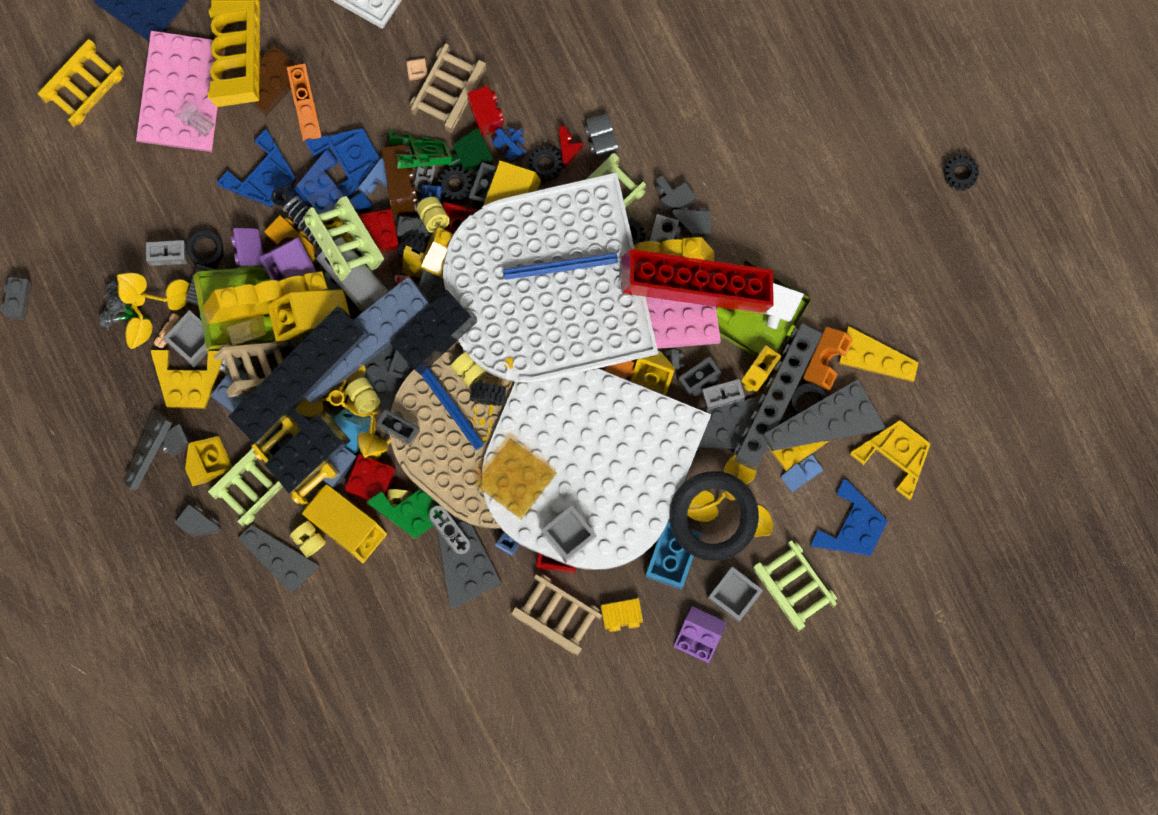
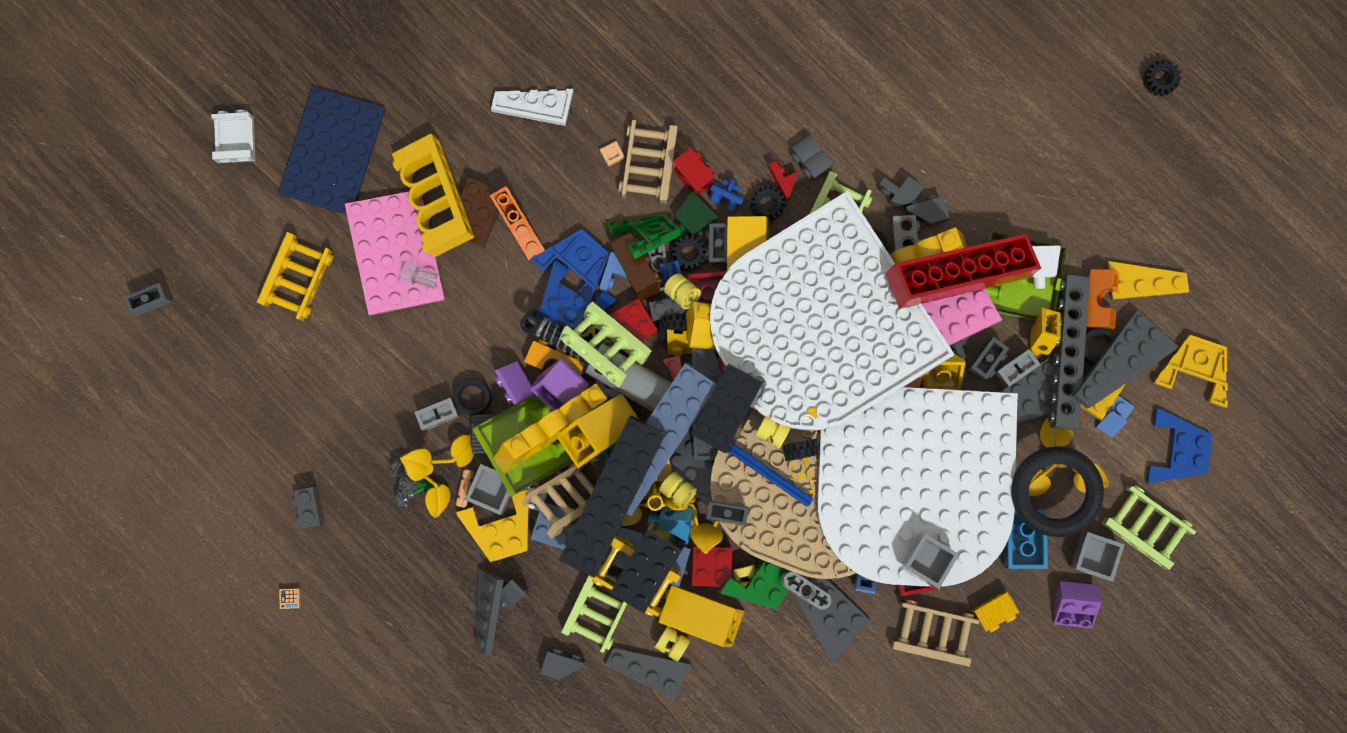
camera: 20 degrees left, 5 degrees up
yellow slope [185,436,233,486] -> none
blue wing [216,129,296,208] -> none
clear yellow panel [219,316,267,346] -> none
clear yellow plate [475,438,557,520] -> none
blue axle [503,252,618,280] -> none

